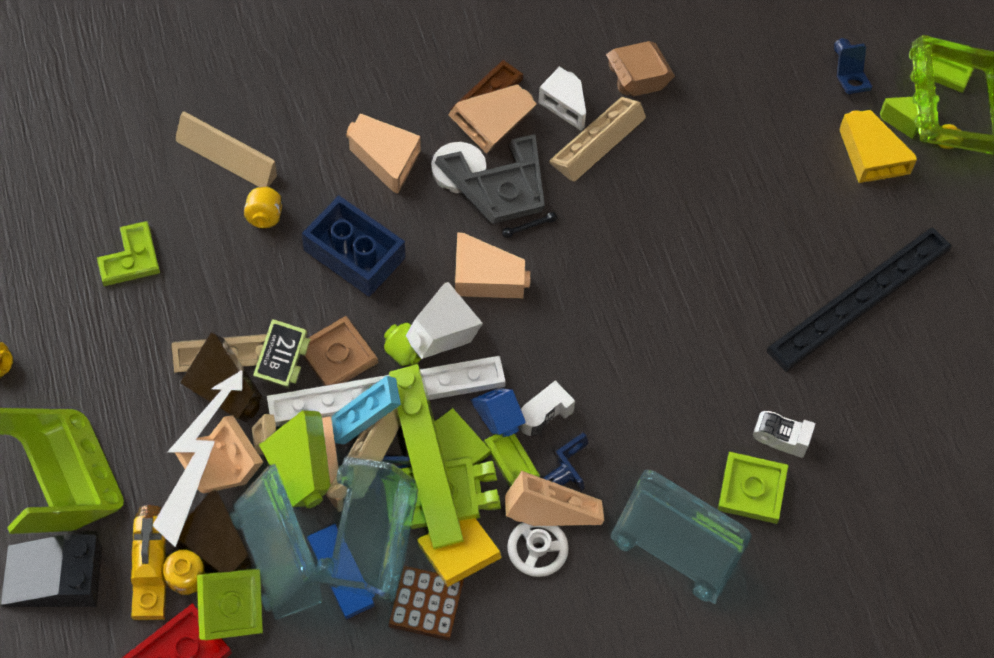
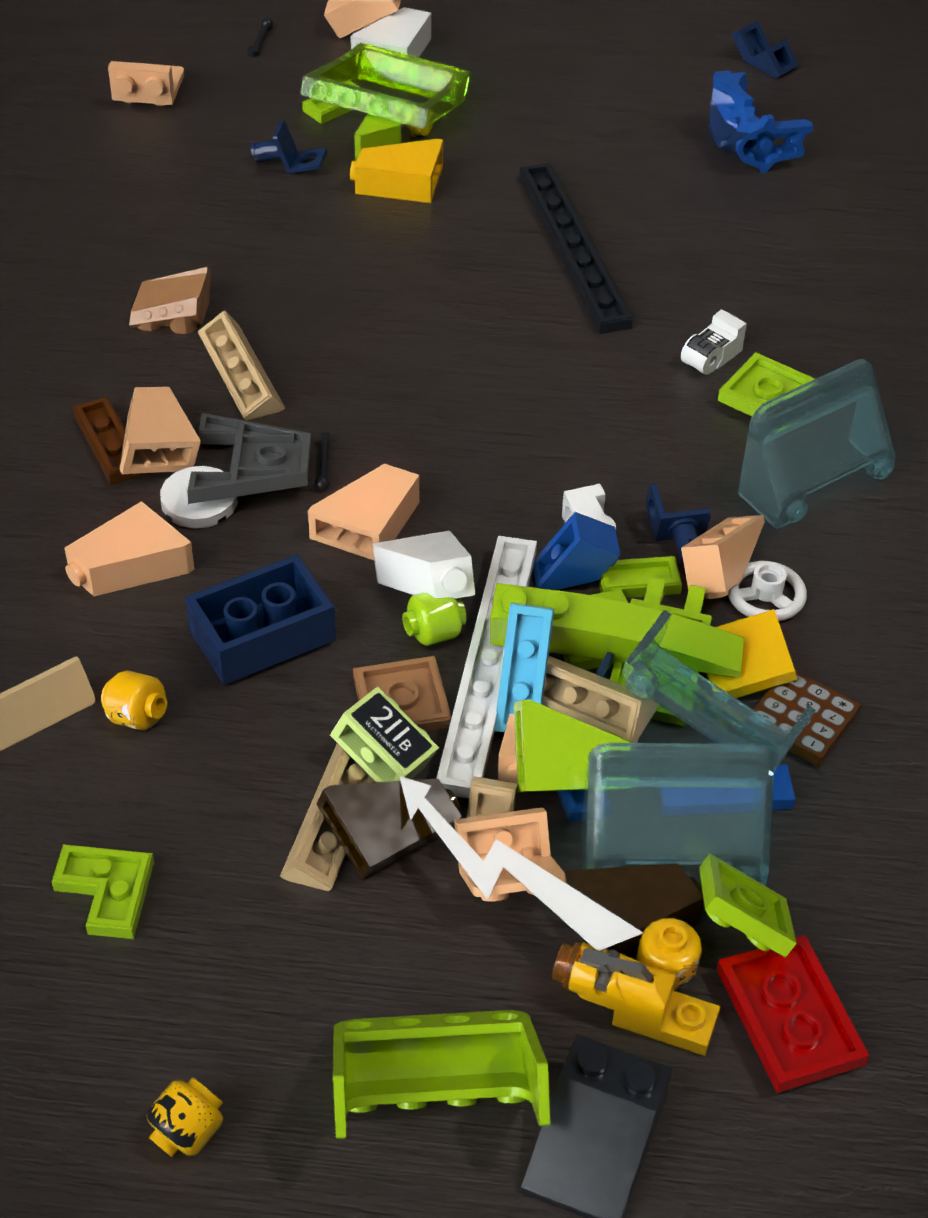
camera: 65 degrees left, 15 degrees down
white slope [538,66,586,131] -> none

